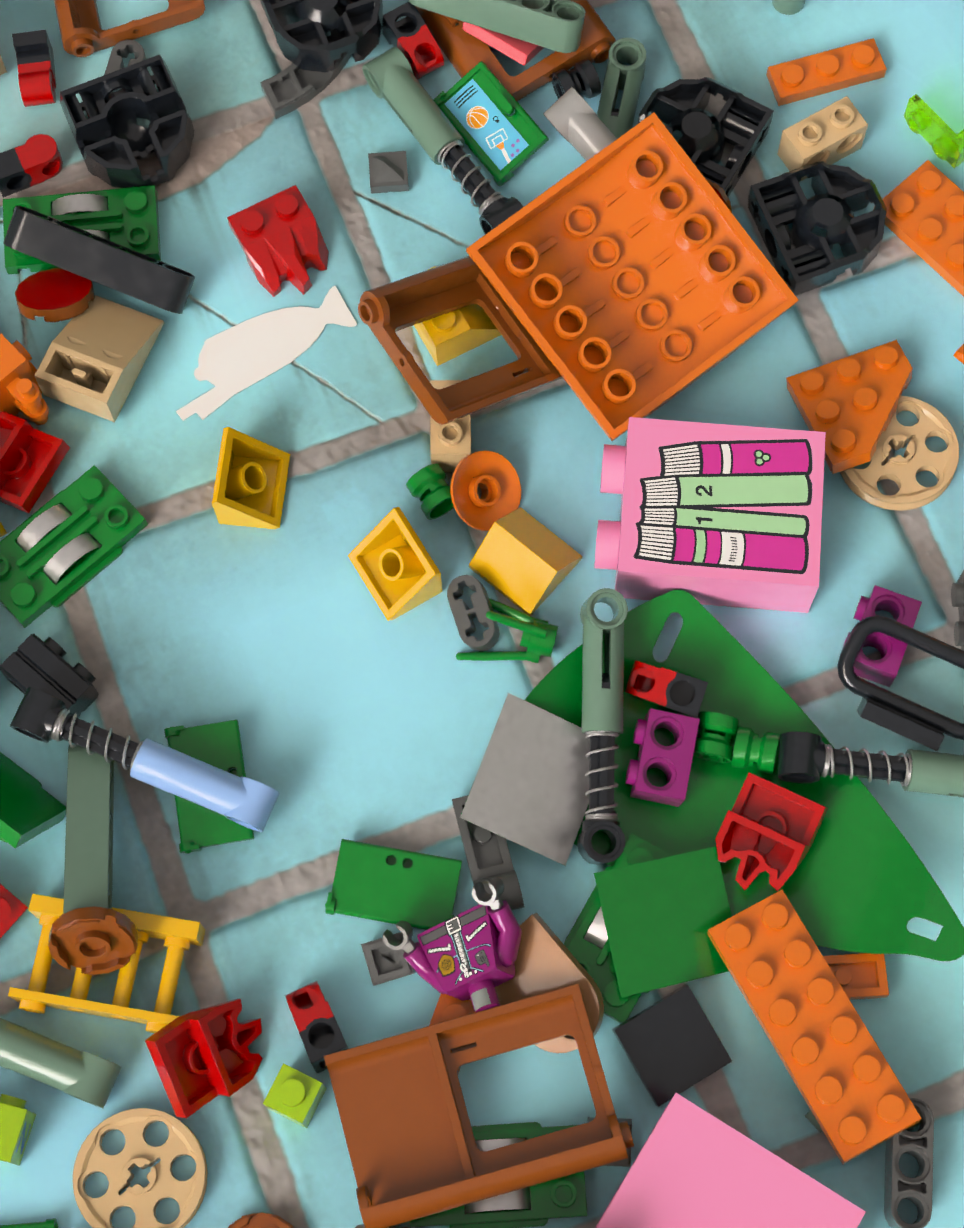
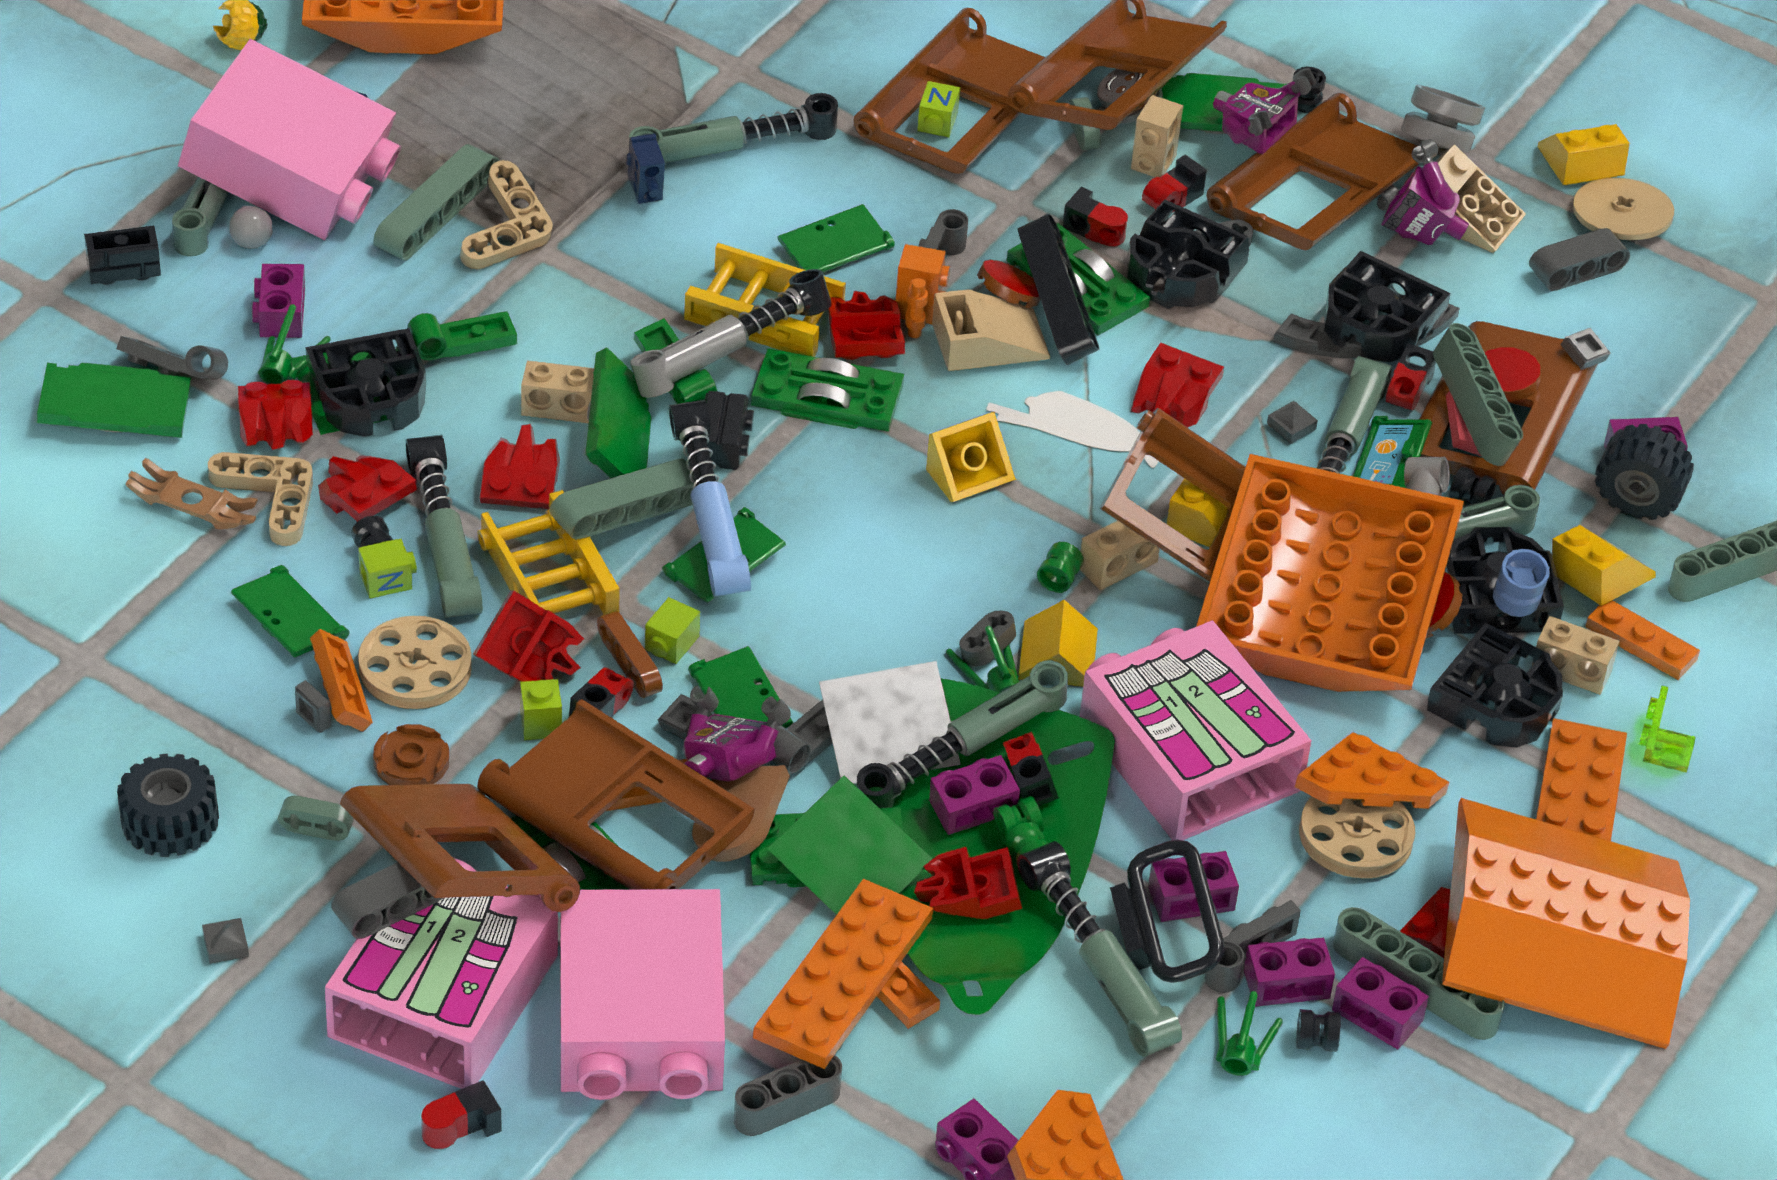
camera: 50 degrees right, 25 degrees down
dark orange tile [48,906,138,975] -> none
yellow slope [348,507,442,621] -> none
orange dish [450,450,521,531] -> none
black tile [612,985,732,1107] -> none
none -> dark orange beam [597,611,663,698]
none -> lime brick [644,597,700,664]
none -> medium blue wheel [1493,549,1549,617]
none -> yellow slope [1552,525,1656,606]

